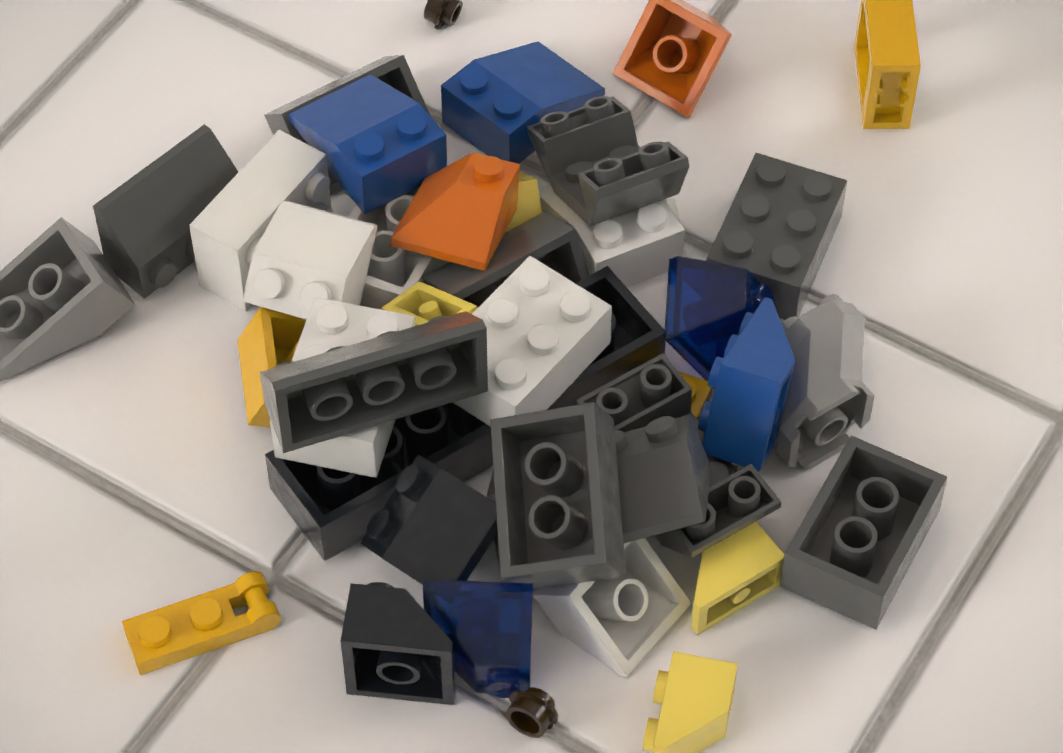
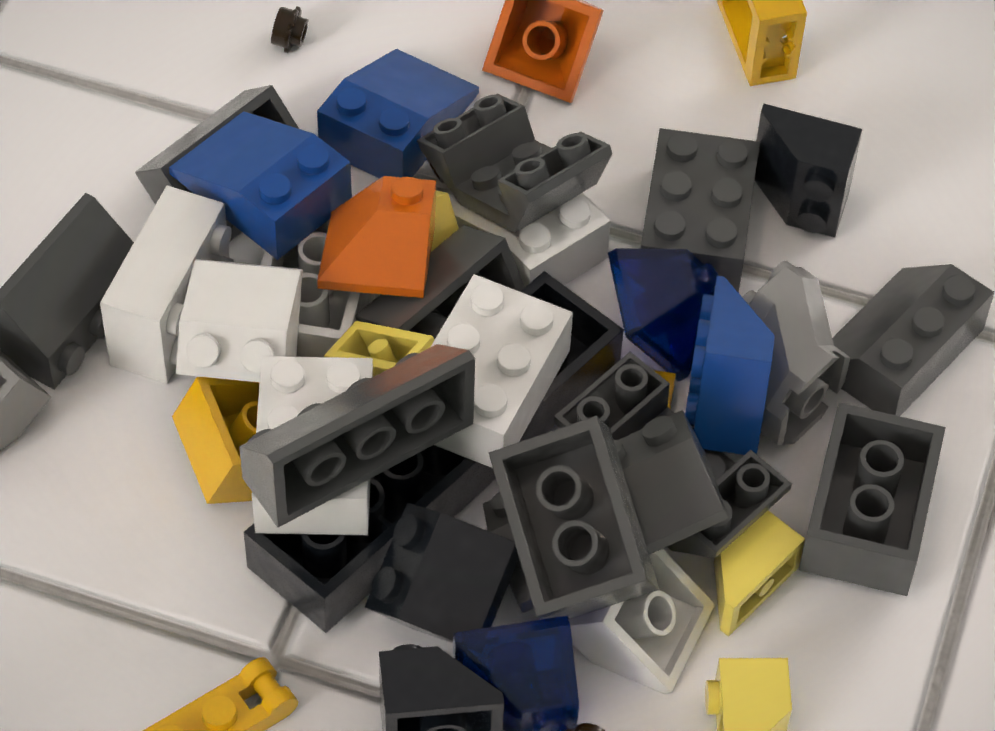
camera: 15 degrees left, 0 degrees up
none -> black slope [755,104,862,238]
none -> dark grey slope [832,264,994,416]

